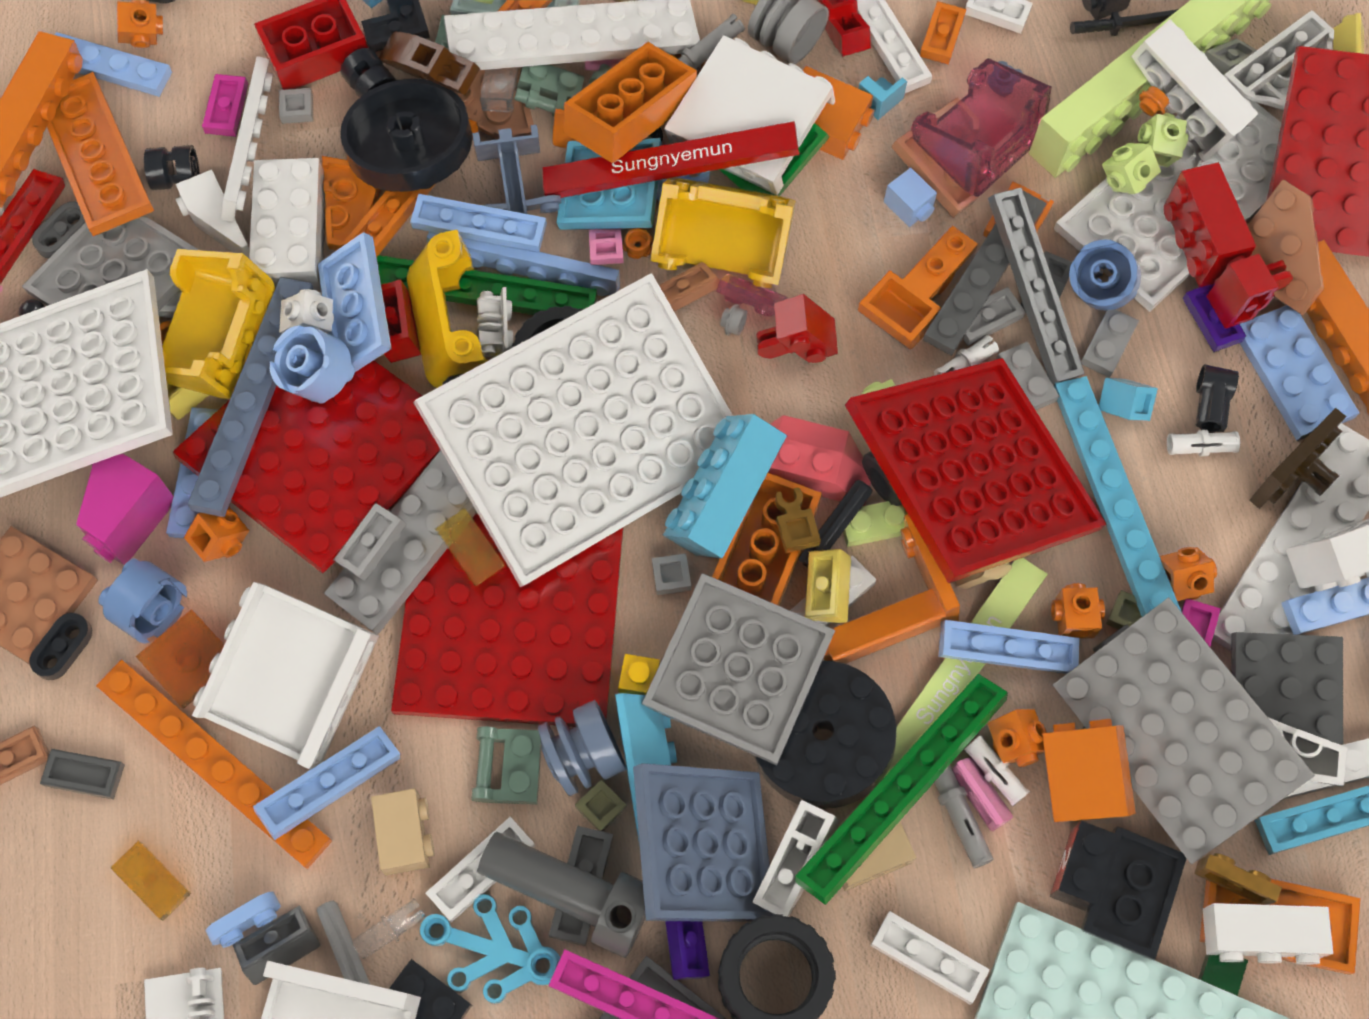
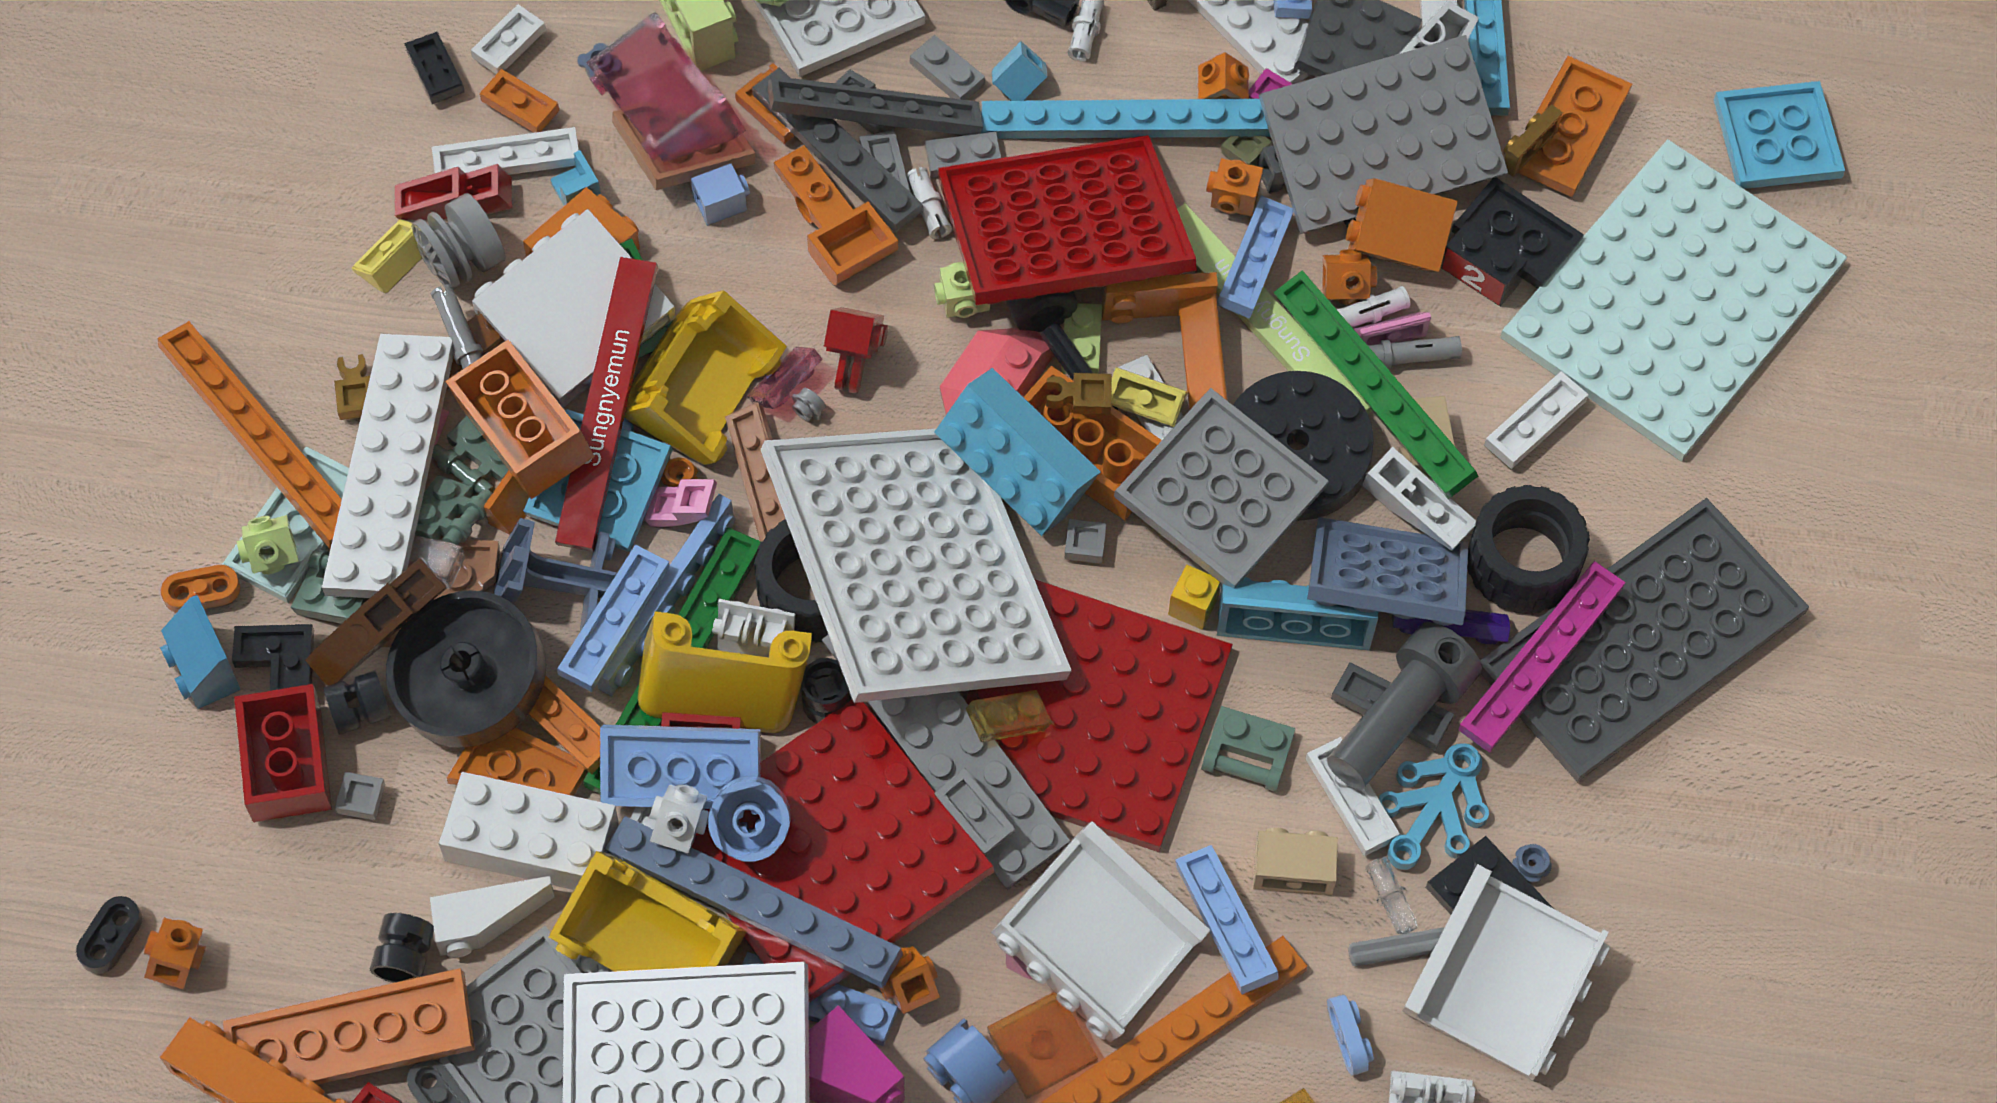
camera: 75 degrees left, 5 degrees down
light blue plate [55,32,172,97] -> none
dark pink plate [202,74,249,137] -> none
white plate [220,56,273,223] -> none
dark grey slope [233,905,320,985] -> none
sand blue wheel [538,700,627,796] -> none
olive plate [575,779,627,832] -> none
medium blue brick [1069,239,1141,311] -> none
dark green tile [1198,955,1248,996] -> none
white brick [1203,903,1333,965] -> none

